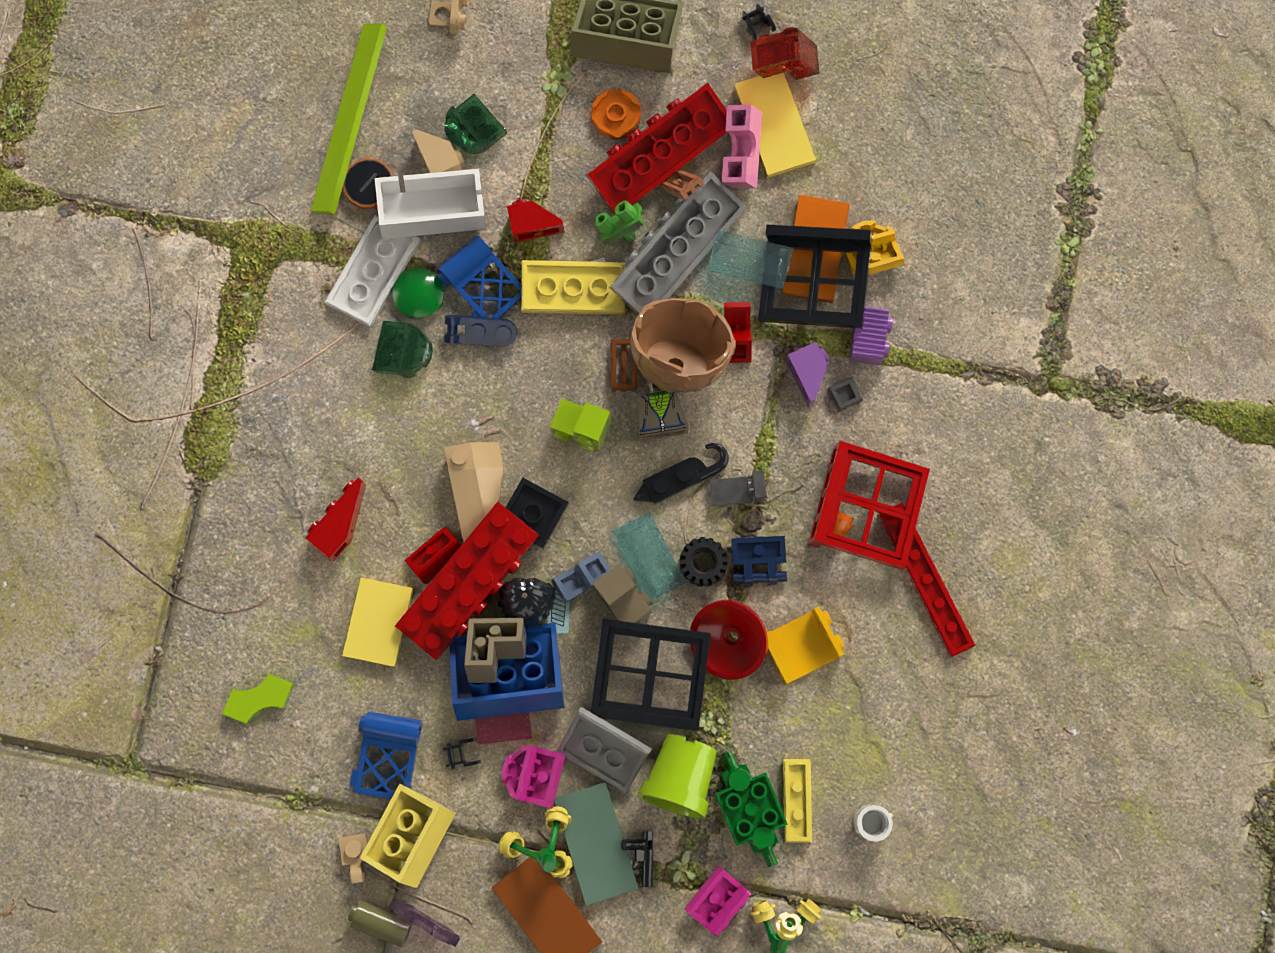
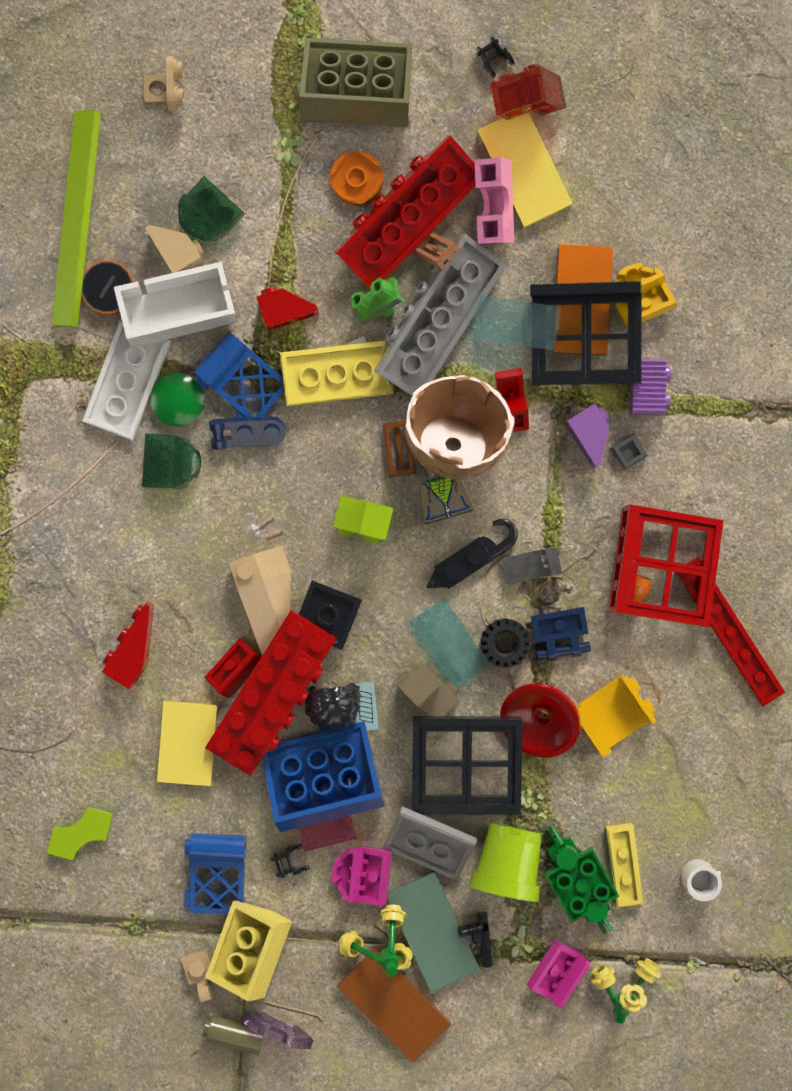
camera: 15 degrees left, 10 degrees up
dark tan brick [464,618,527,683] -> none
sand blue slope [551,551,611,604] -> none

